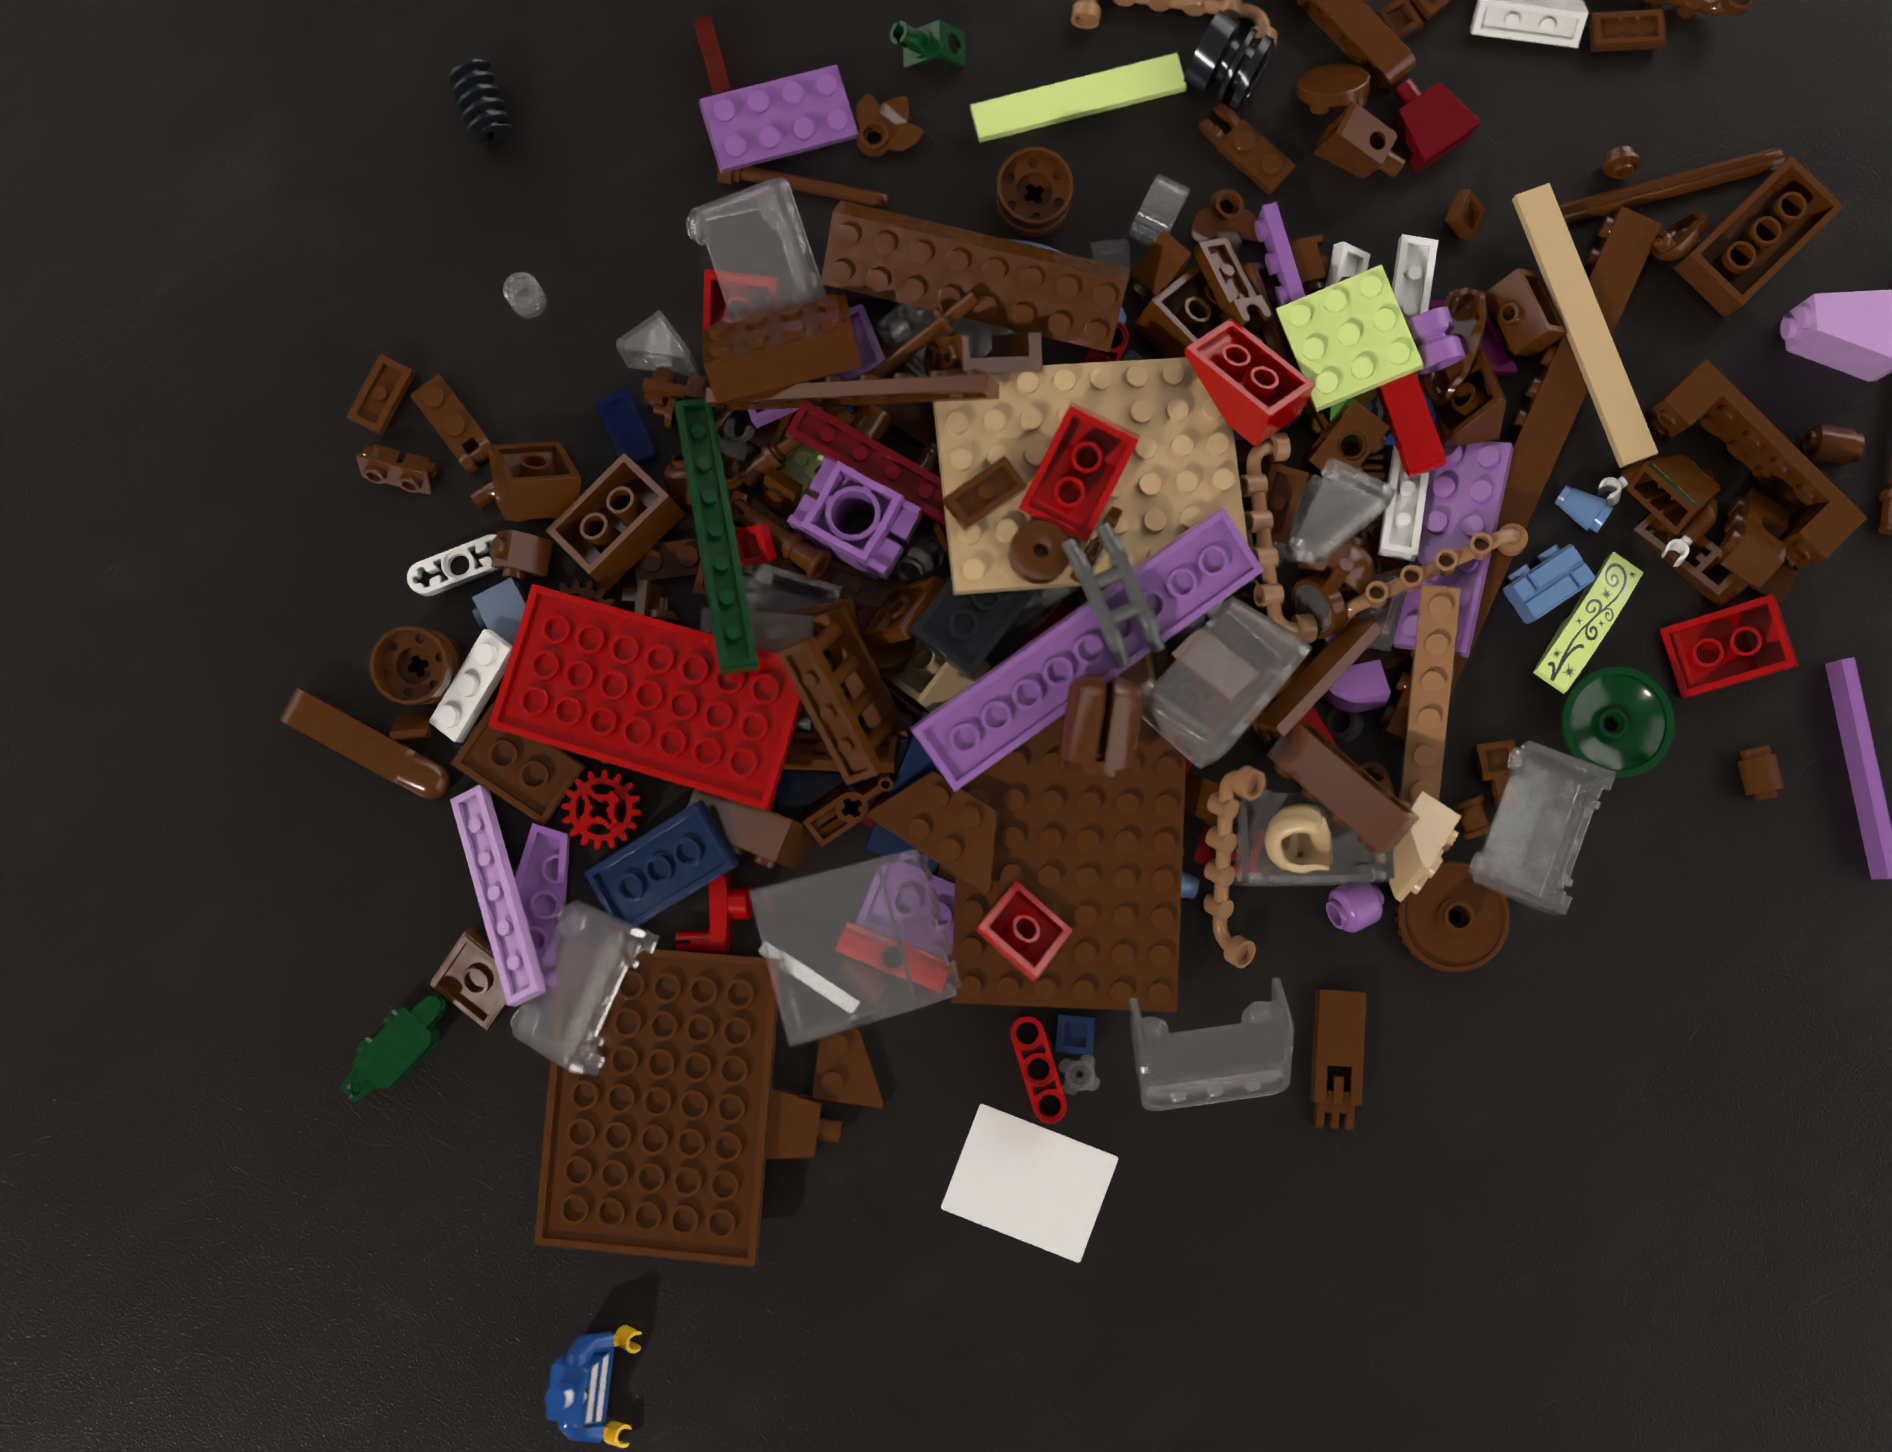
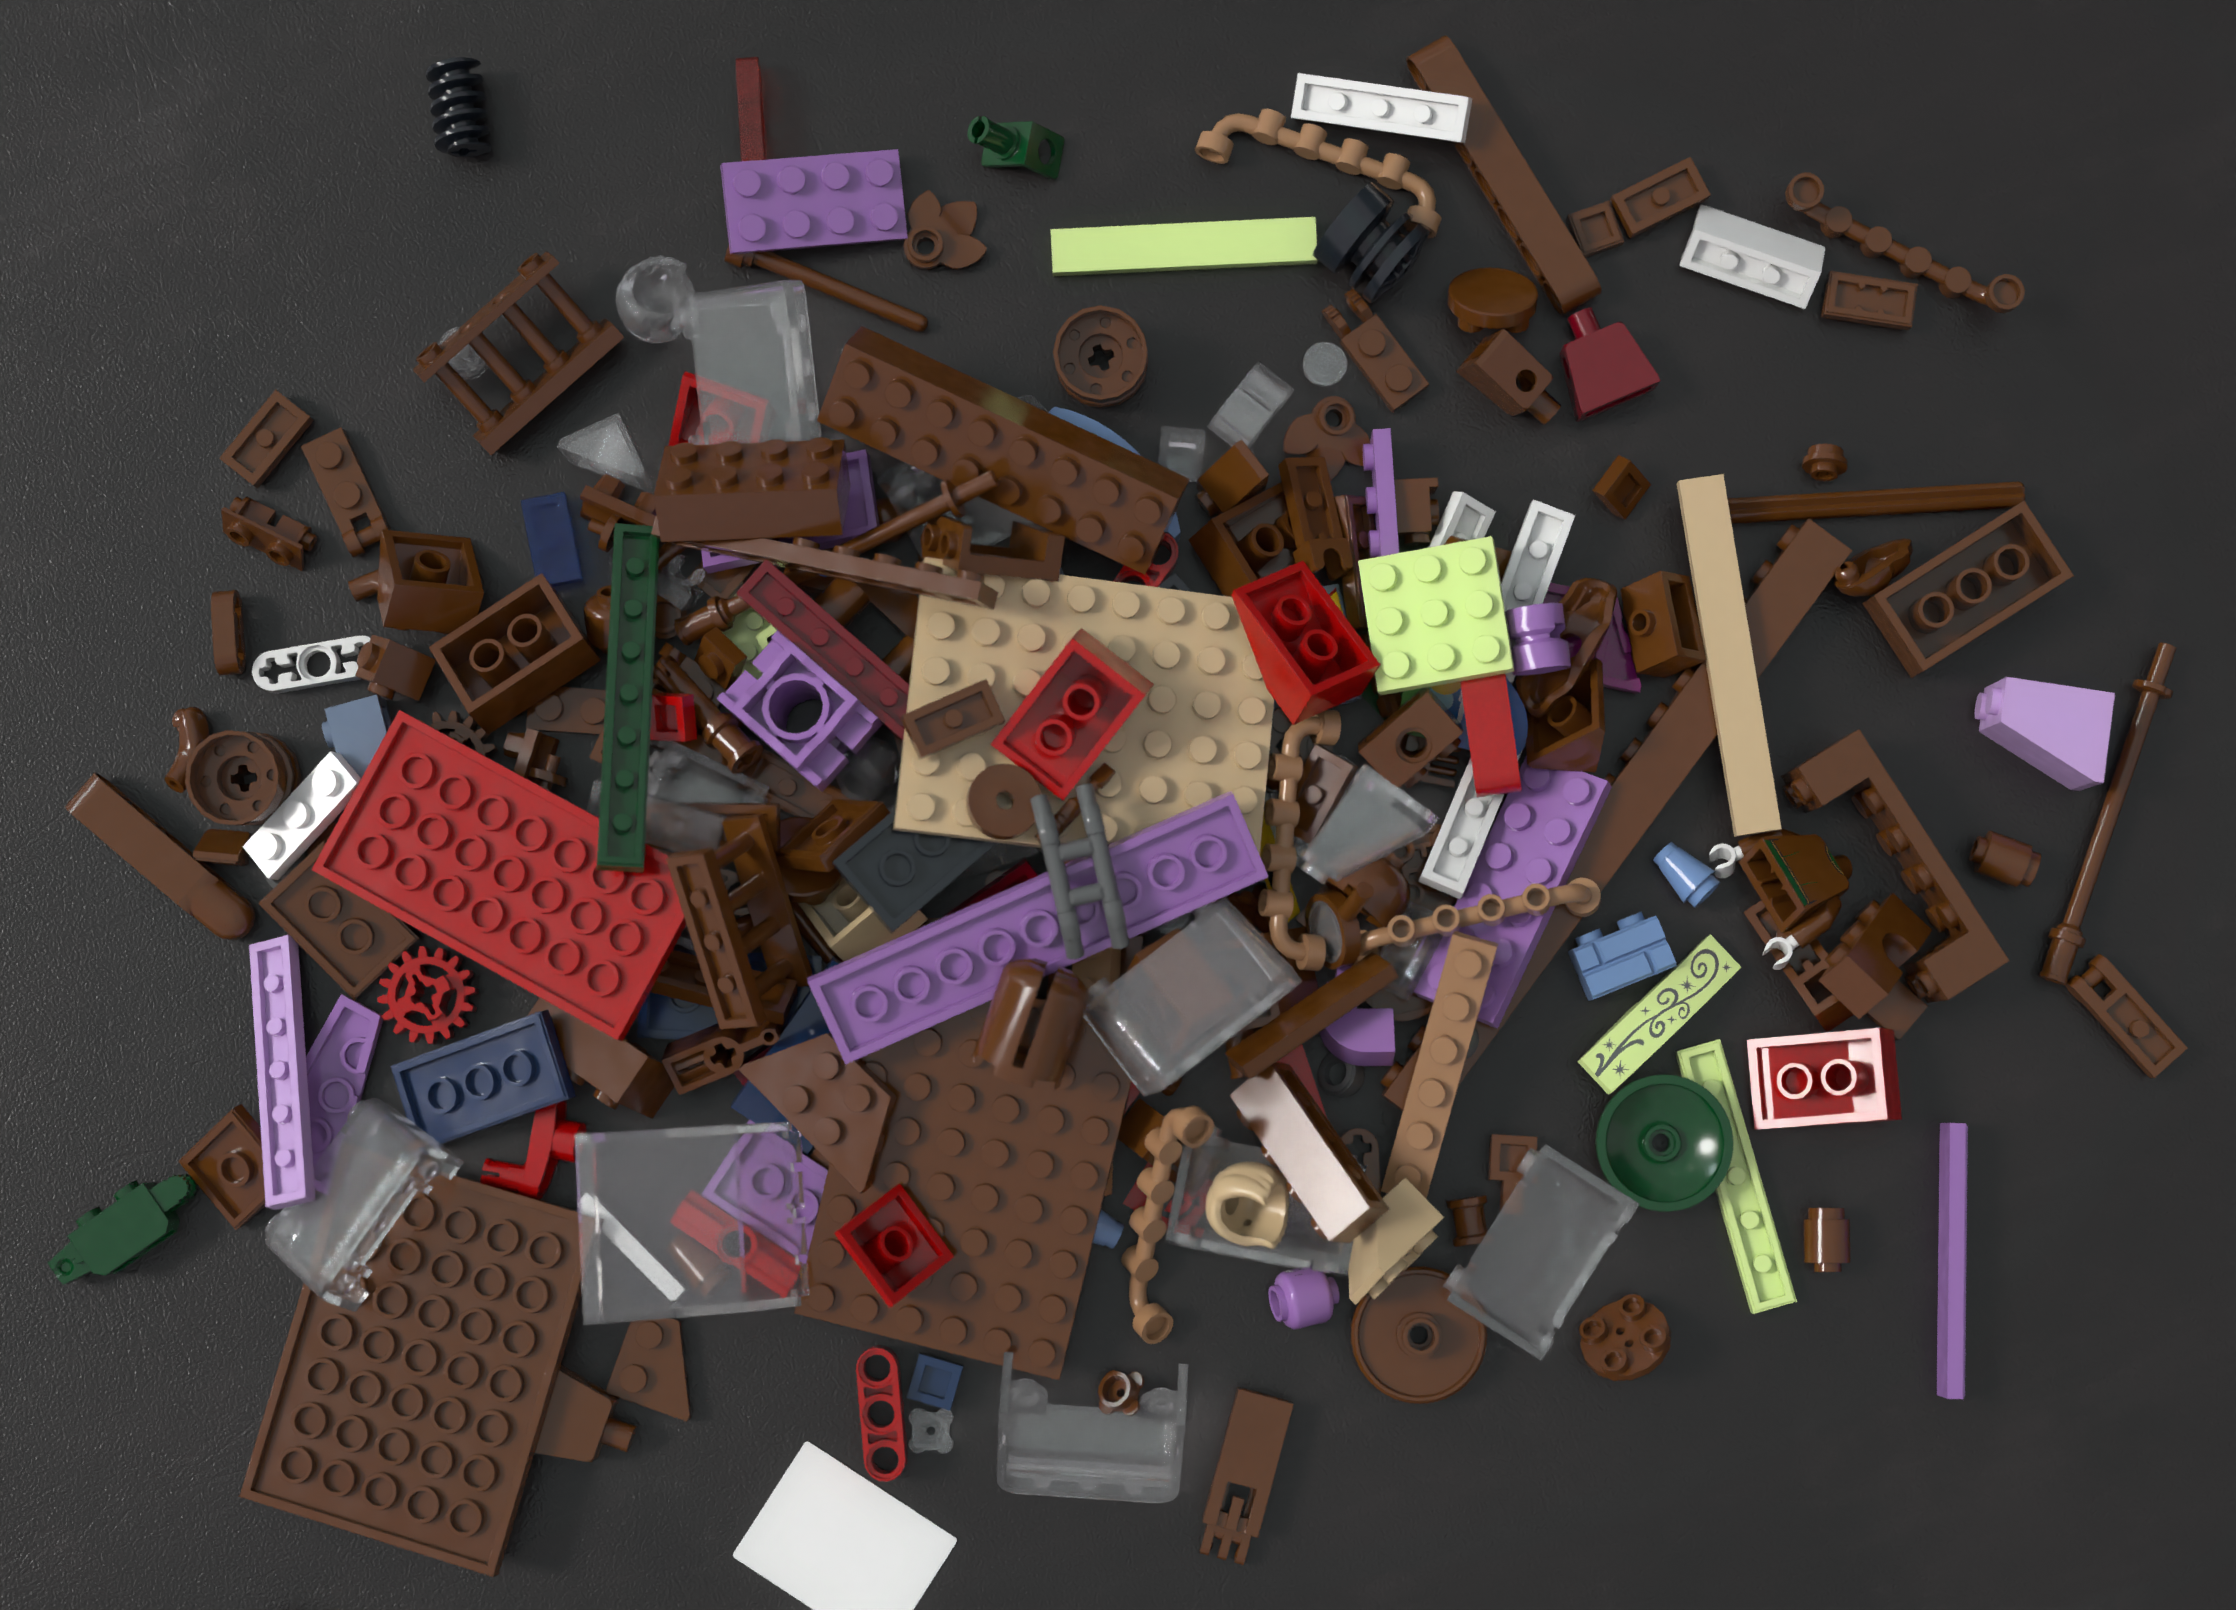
camera: 10 degrees right, 0 degrees up
none -> reddish brown arm [164,707,210,793]
none -> reddish brown beam [211,590,246,676]
none -> reddish brown fence [412,251,624,455]
none -> clear piece [615,255,697,344]
none -> reddish brown plate [1098,1370,1145,1417]
none -> clear plate [1303,342,1347,387]
none -> reddish brown plate [1579,1294,1671,1381]
none -> yellowish green tile [1675,1039,1797,1314]

